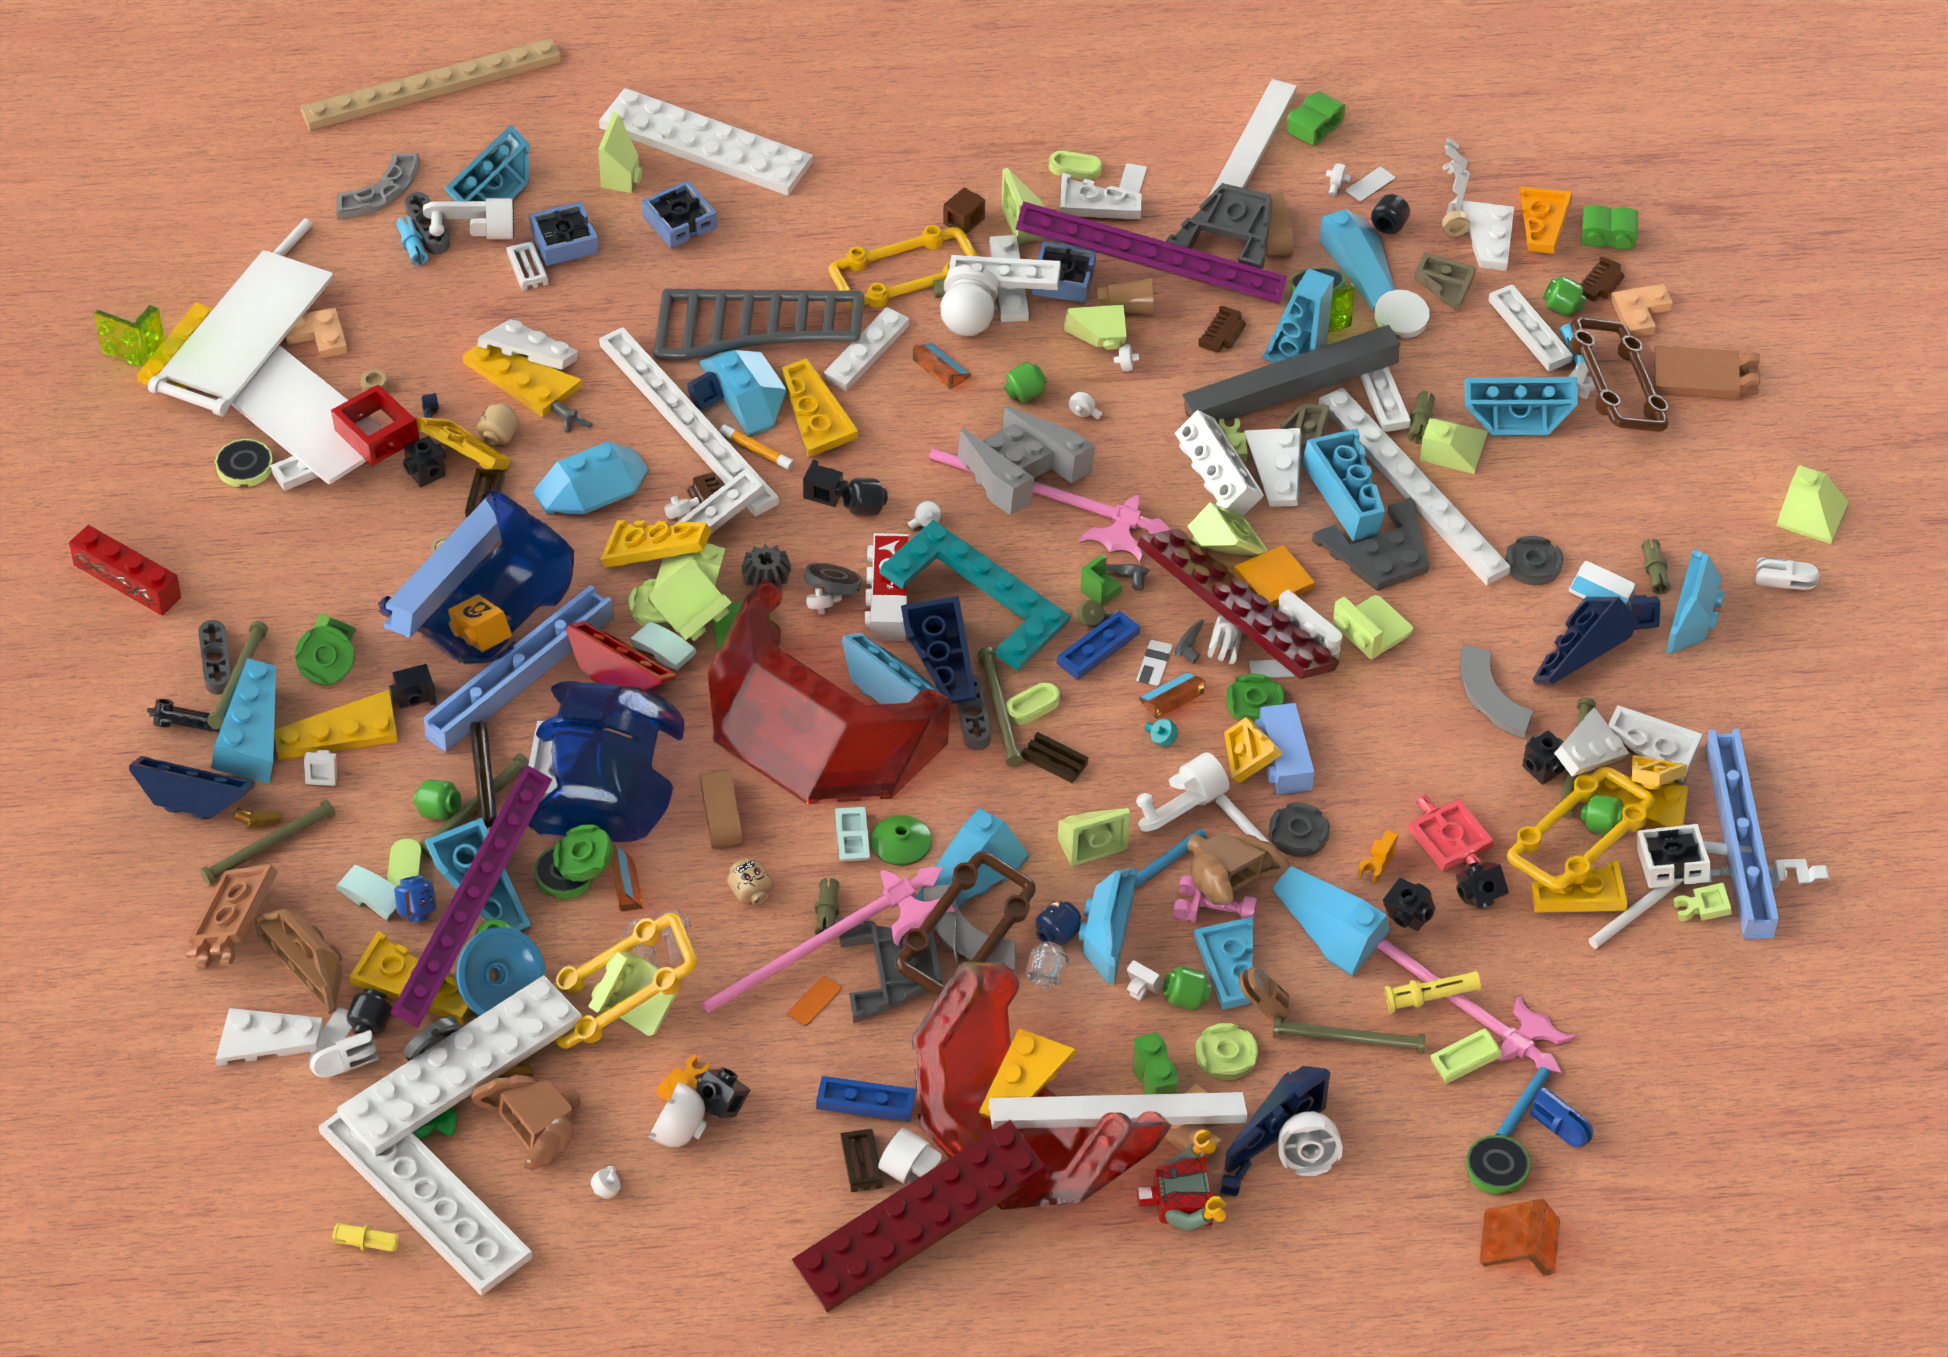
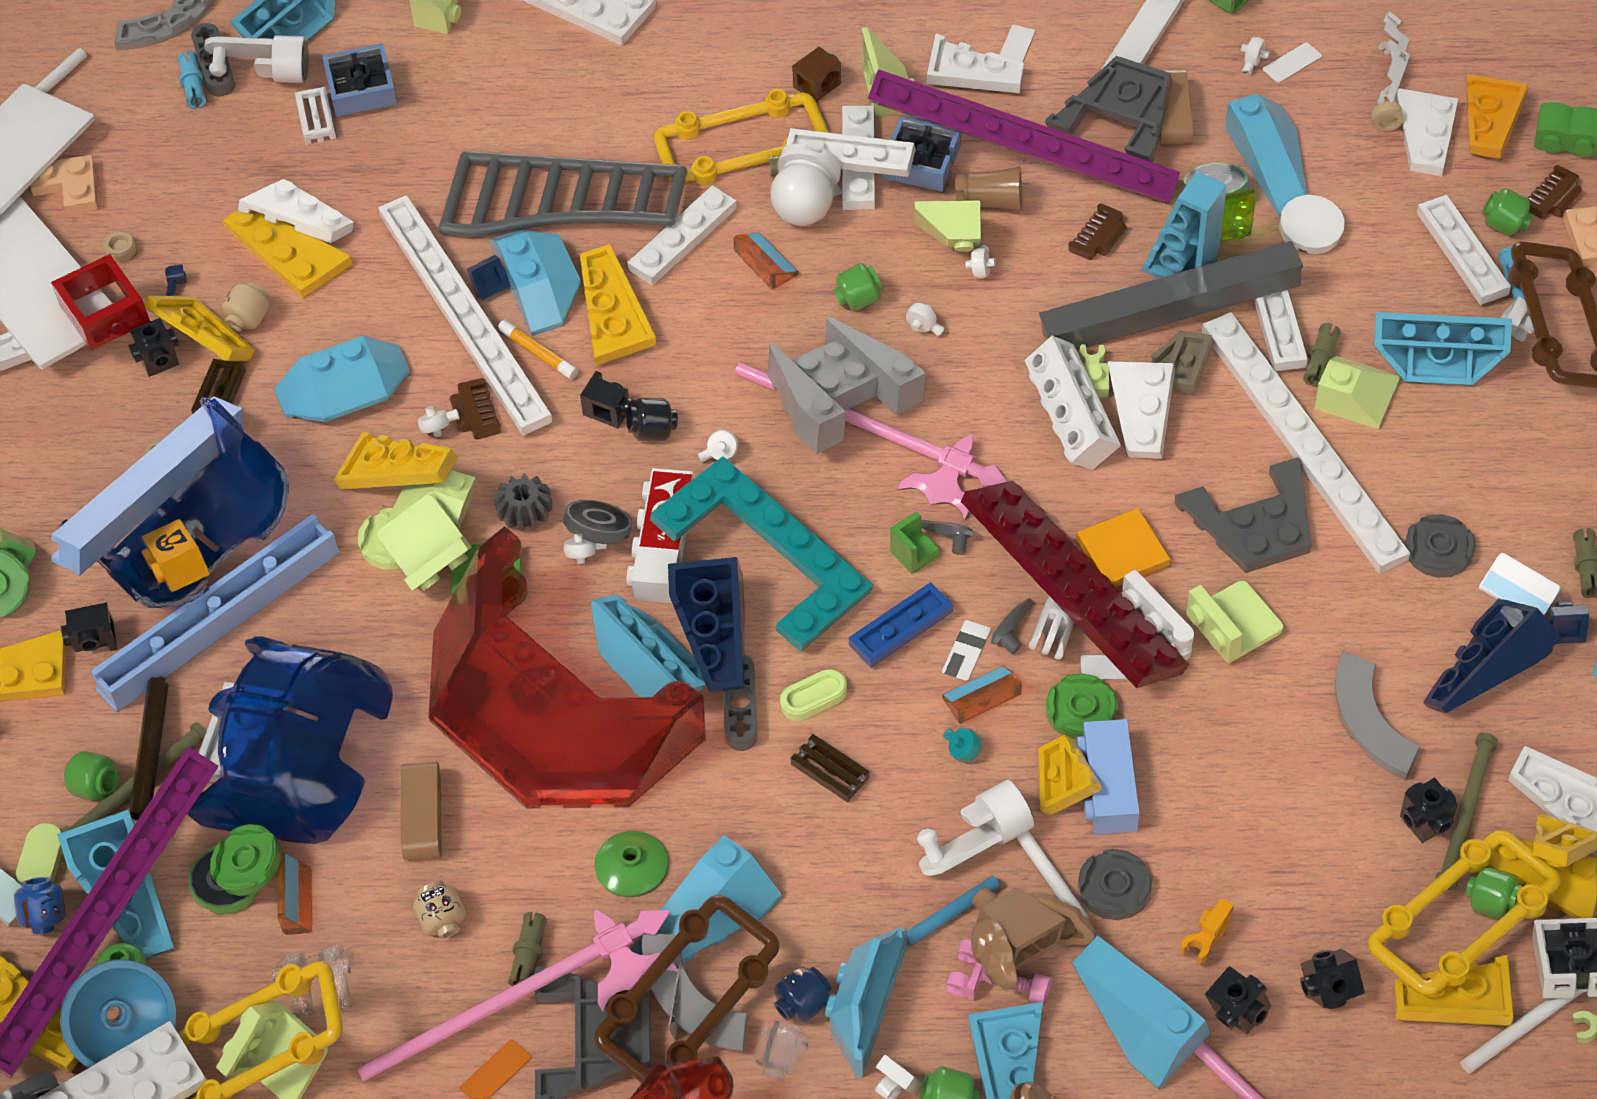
camera: 10 degrees right, 5 degrees up
dark grey bar [551,401,592,433] -> none
red wedge [566,621,677,697] -> none
light aqua slope [630,622,697,670] -> none
piece [642,180,717,249] -> none
white plate [673,469,765,535] -> none
light aqua slope [835,807,870,862] -> none
olive bar [978,647,1023,767] -> none
yellowish green tile [1049,151,1102,180] -> none
yellowish green slope [1058,808,1130,866] -> none
olive piece [1077,600,1113,627] -> none
yellowish green slope [1187,502,1269,557] -> none
medium azure wedge [1302,428,1385,542] -> none
black head [1371,194,1410,234] -> none
coral plate [1408,794,1494,872] -> none
dark tan wing [1415,252,1476,311] -> none
white wing [1555,707,1629,776] -> none

